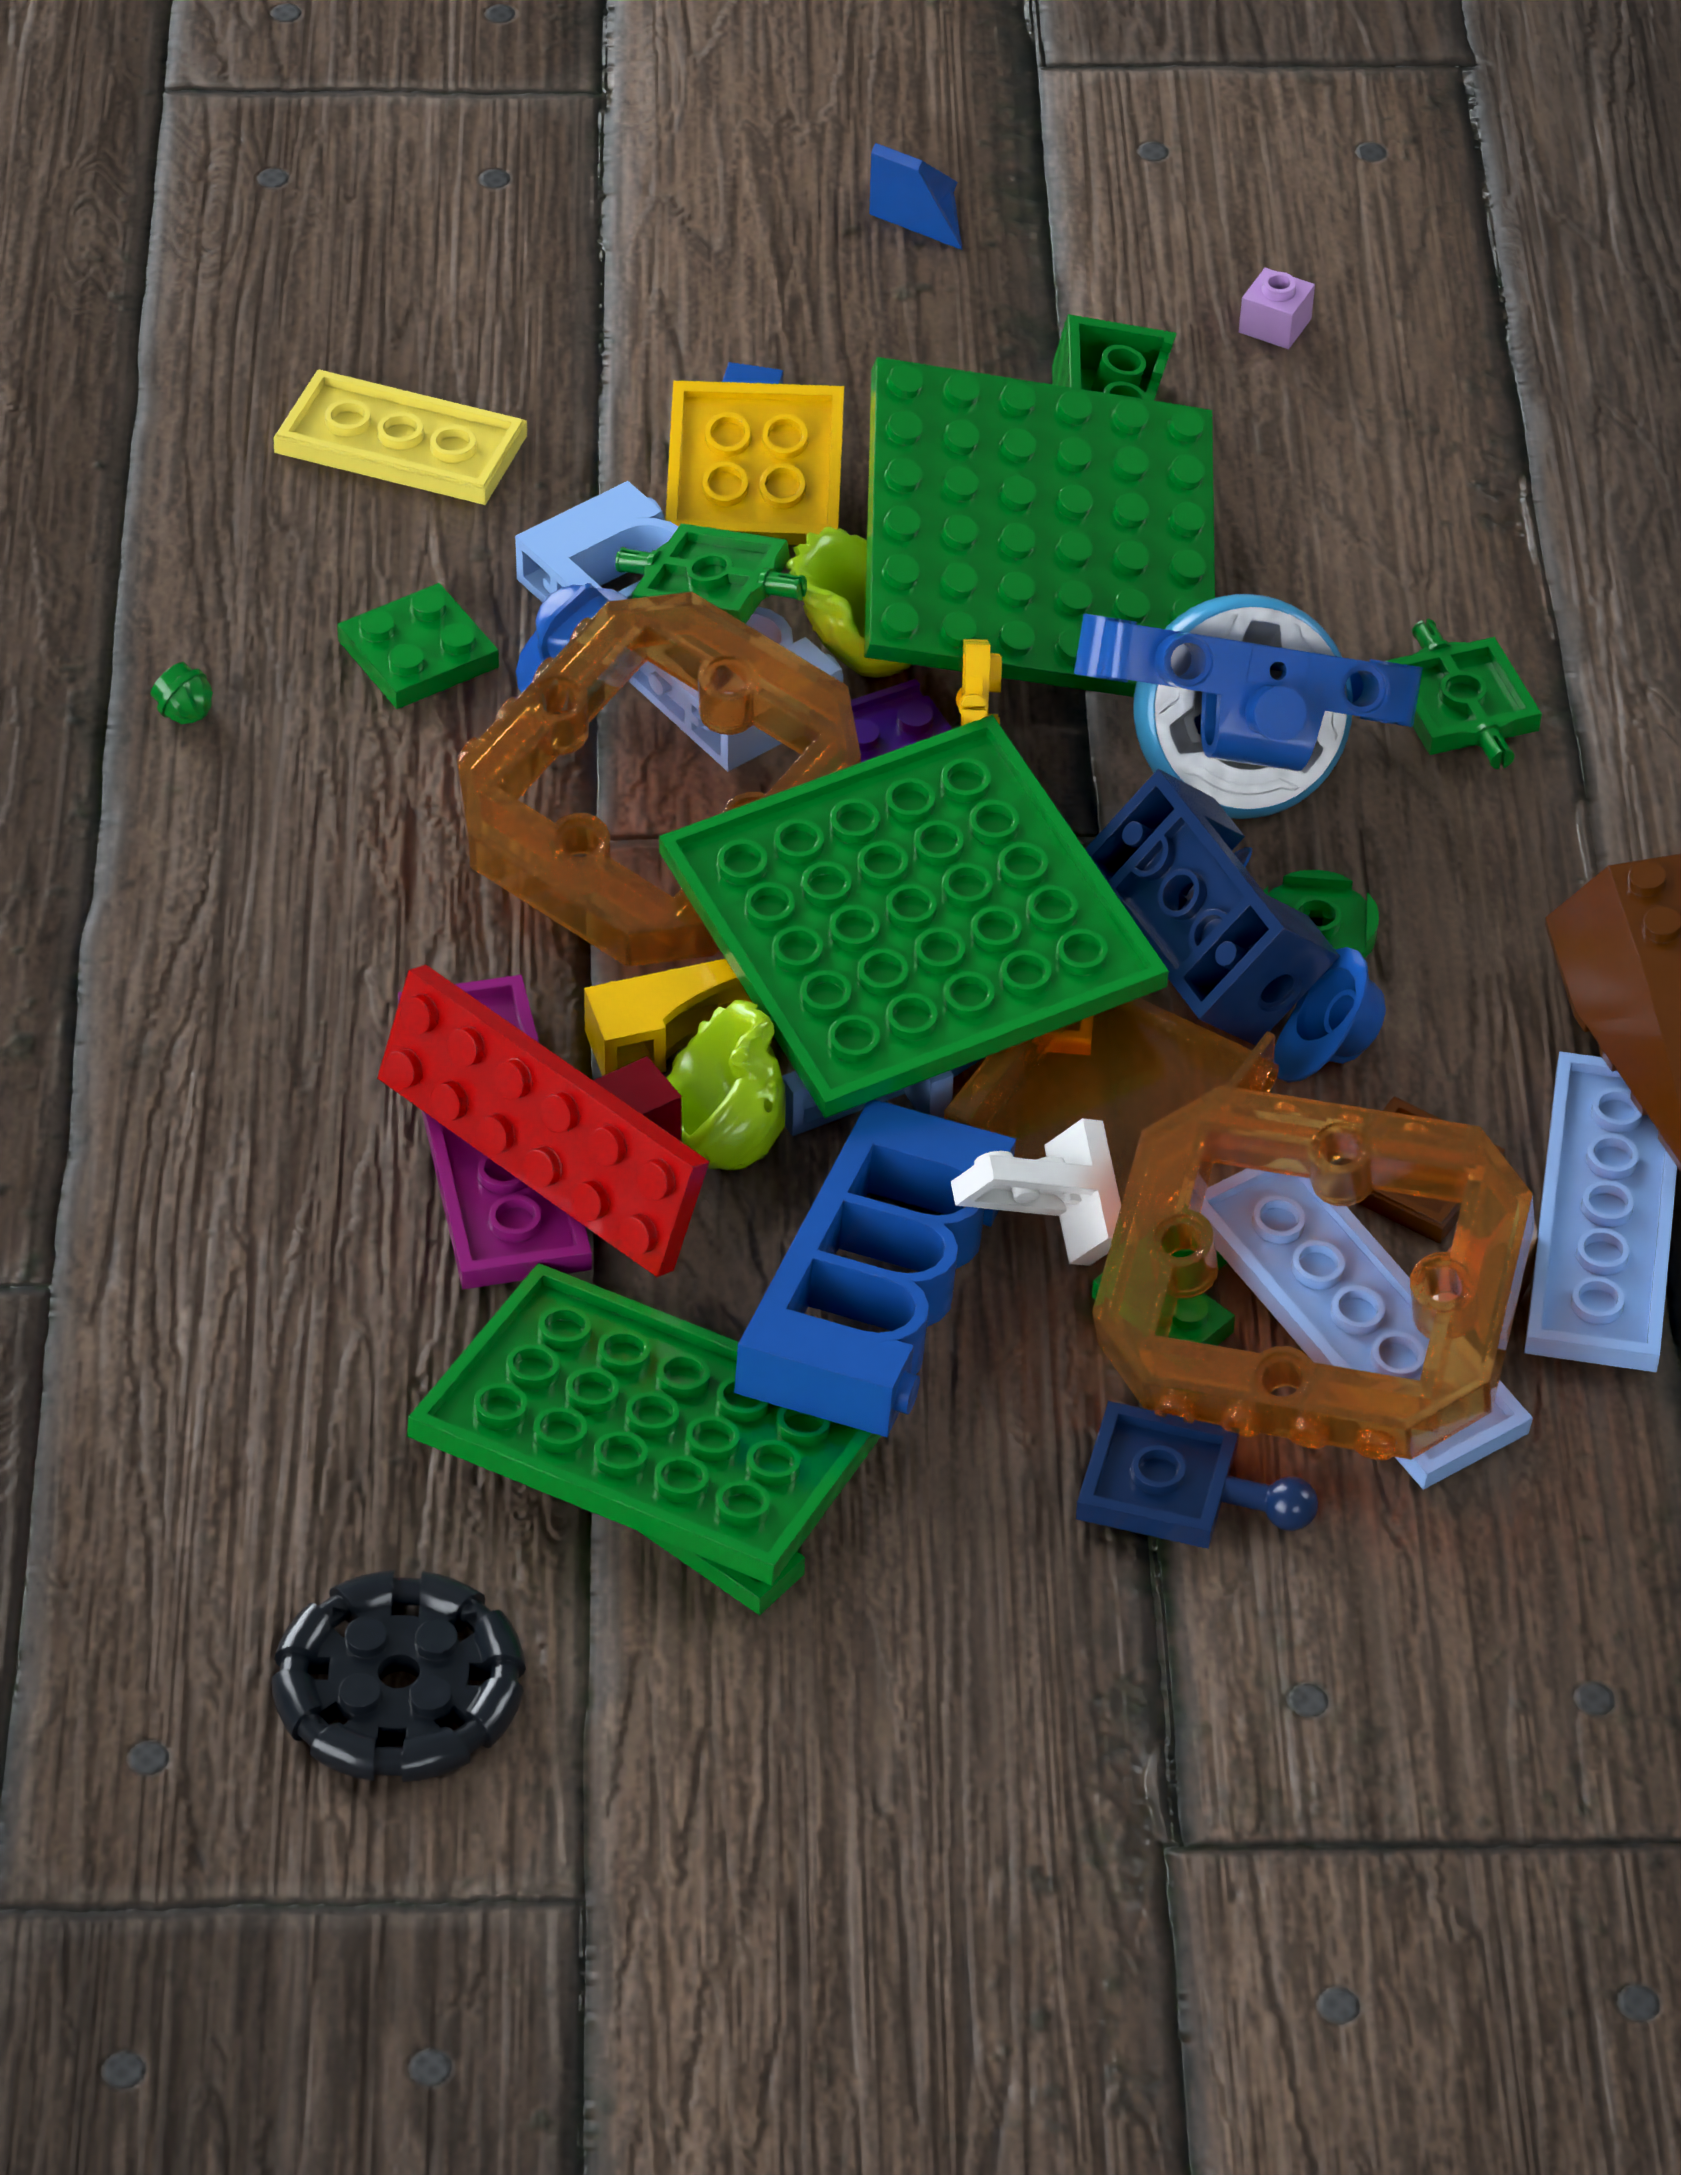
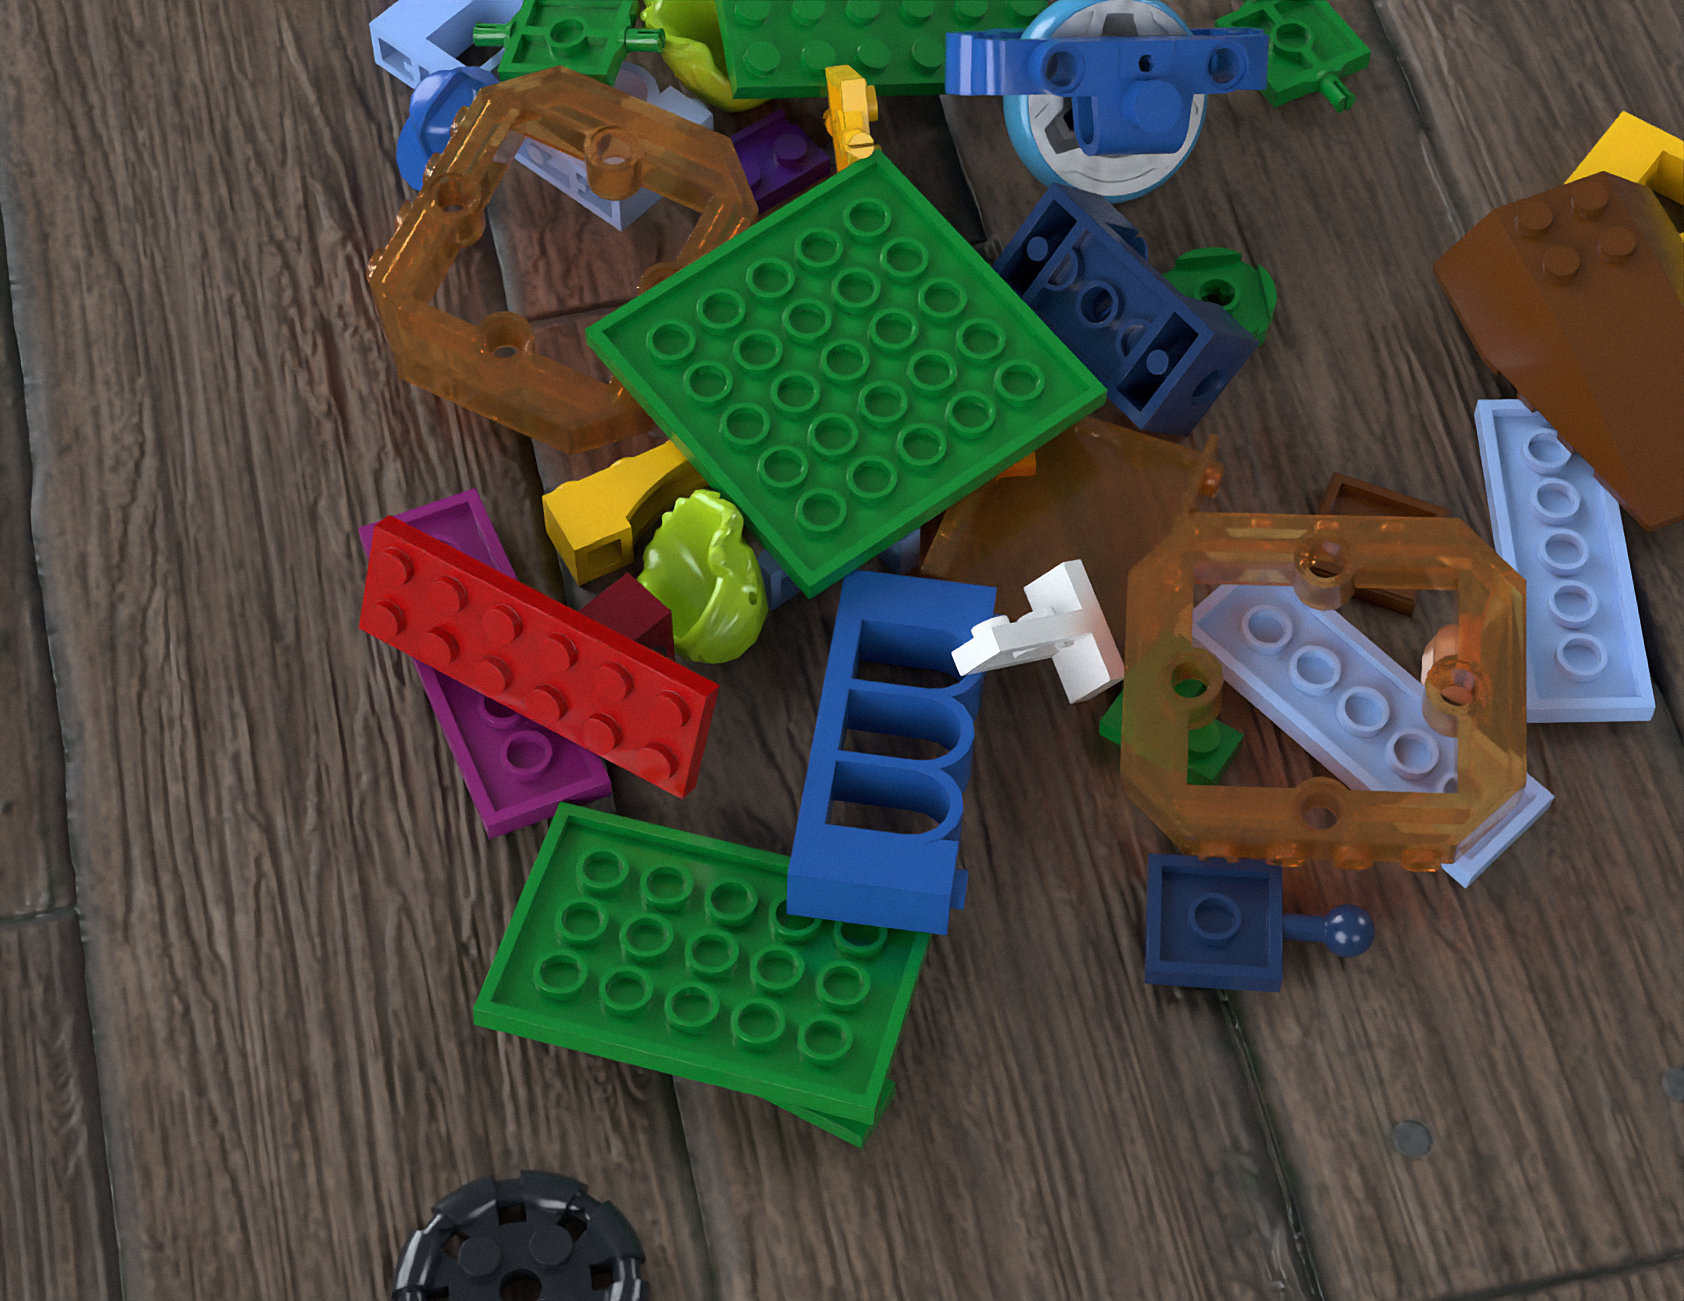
camera: 10 degrees left, 10 degrees up
green plate [151,662,213,724] -> none
green plate [337,583,499,709] -> none
blue piece [1271,947,1386,1083] -> none

